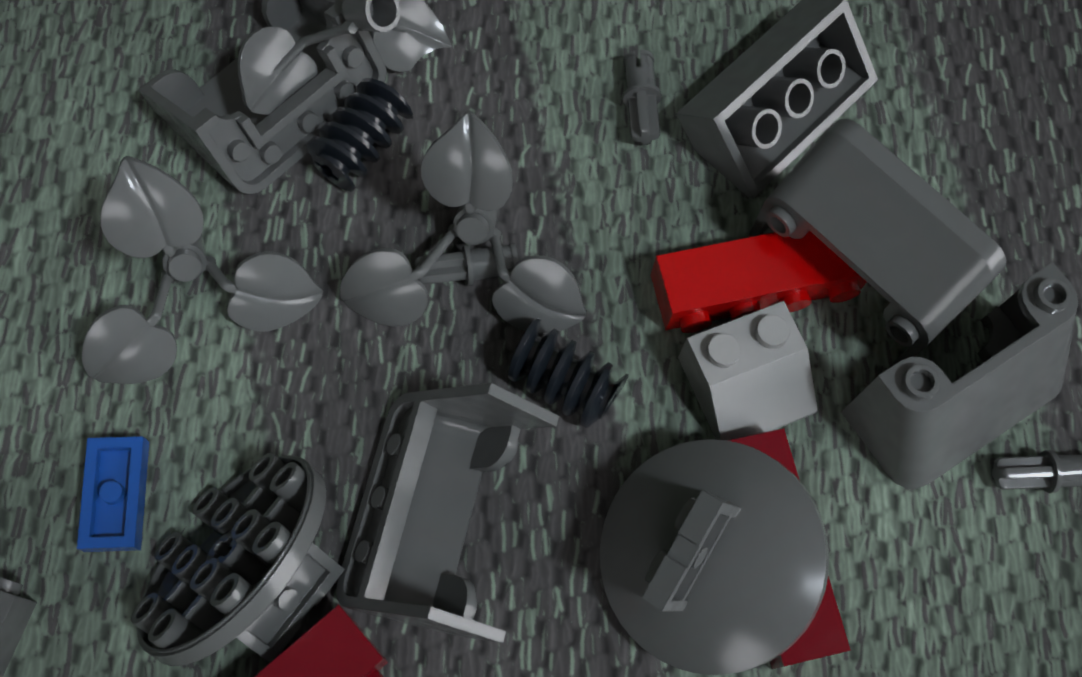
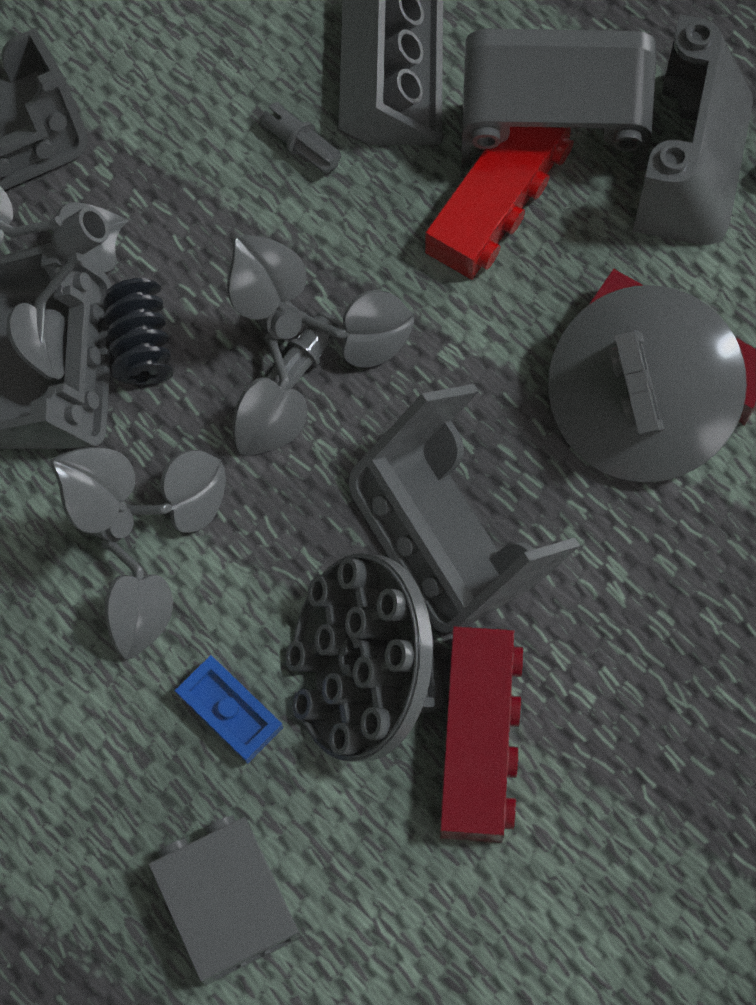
camera: 35 degrees left, 0 degrees up
black piece [508,318,629,428] -> none
light grey slope [678,301,818,441] -> none

